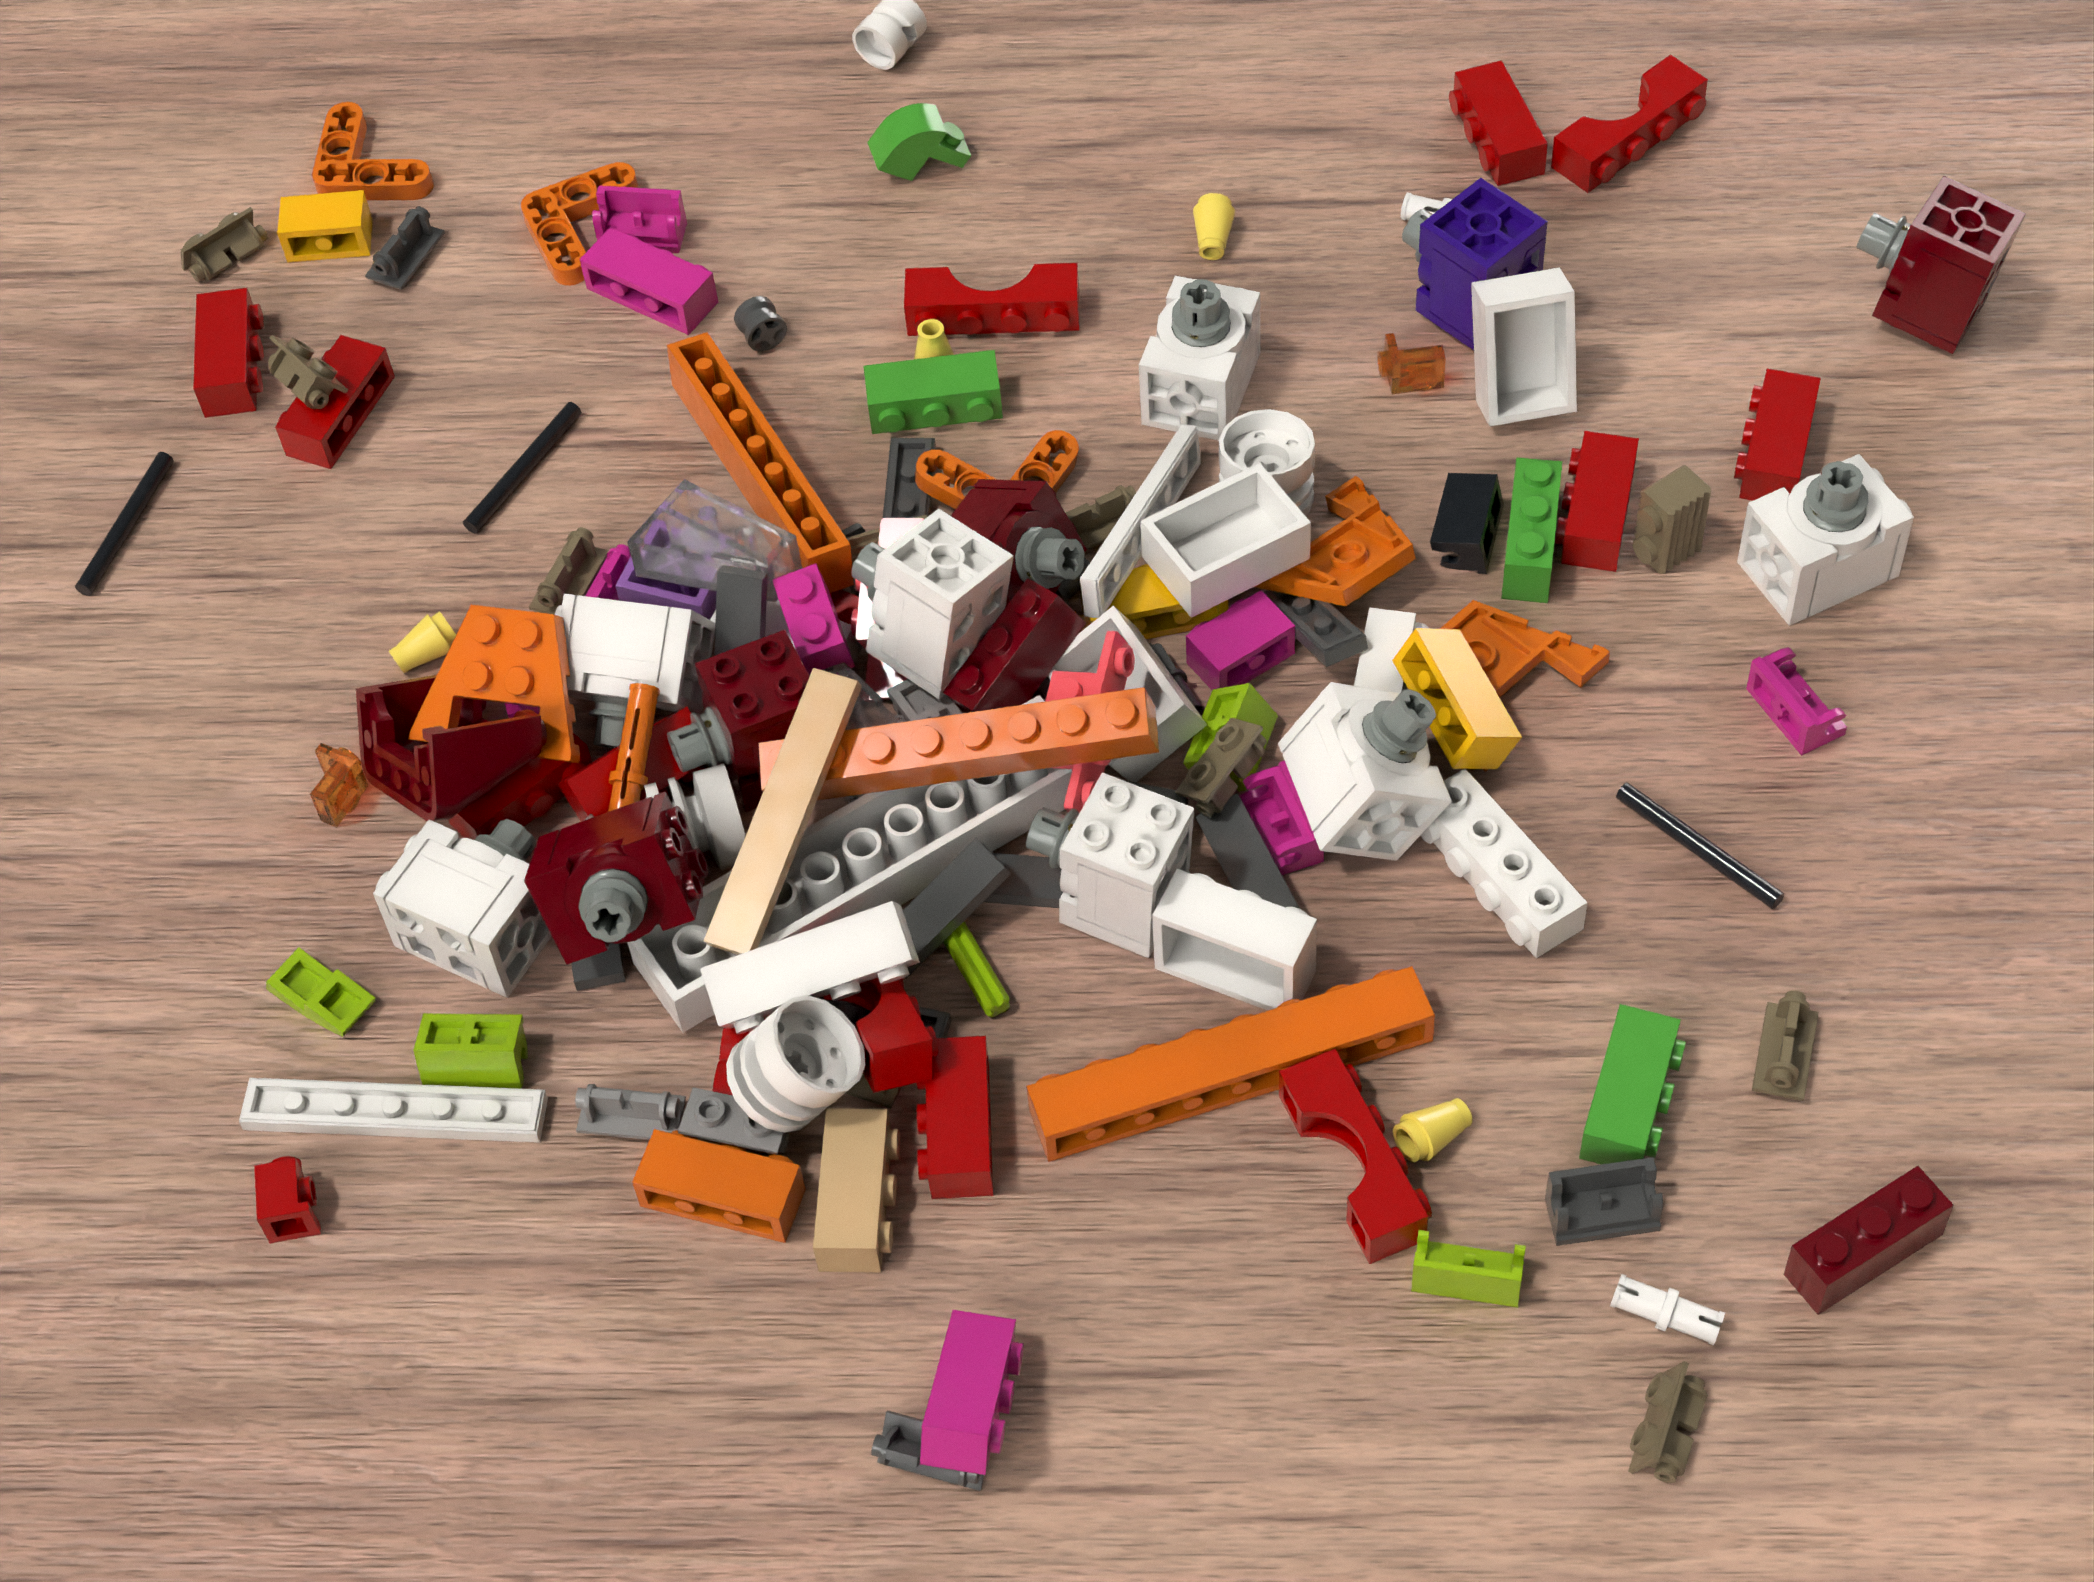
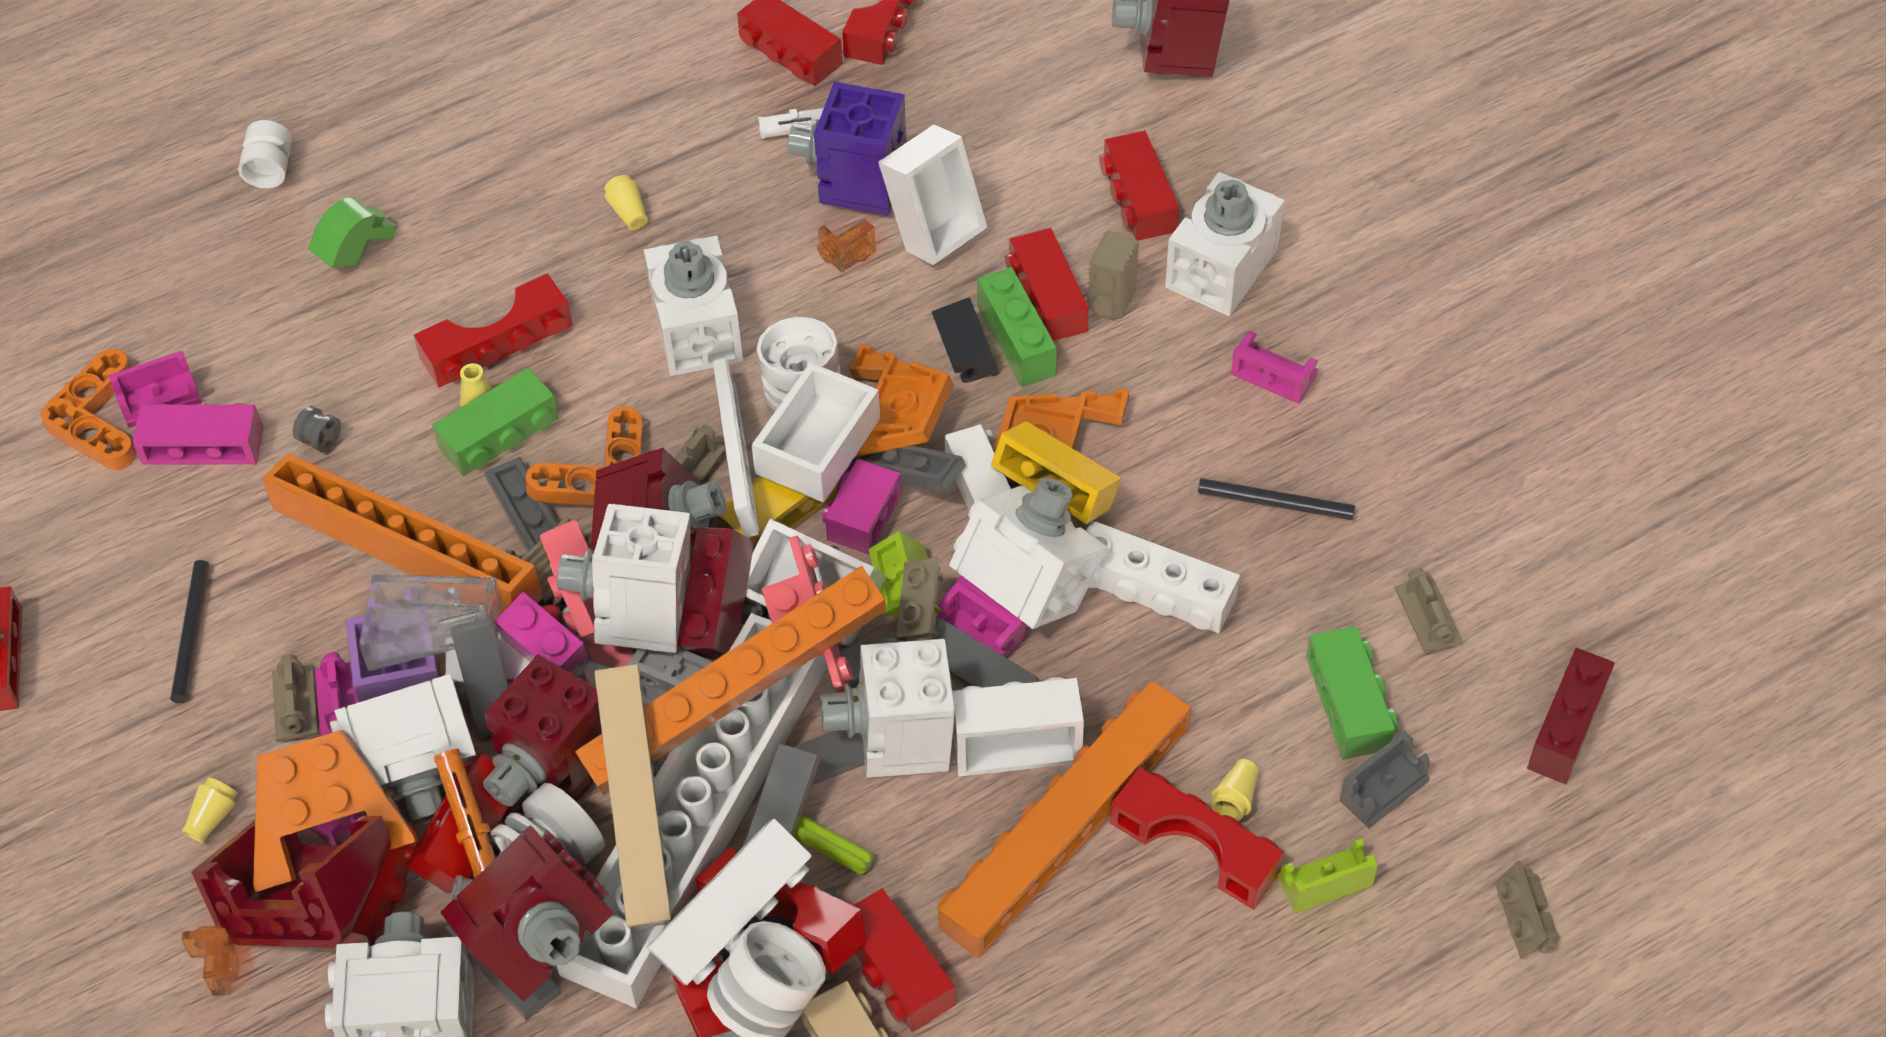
camera: 35 degrees left, 0 degrees up
white pin [1610,1274,1725,1345] -> none

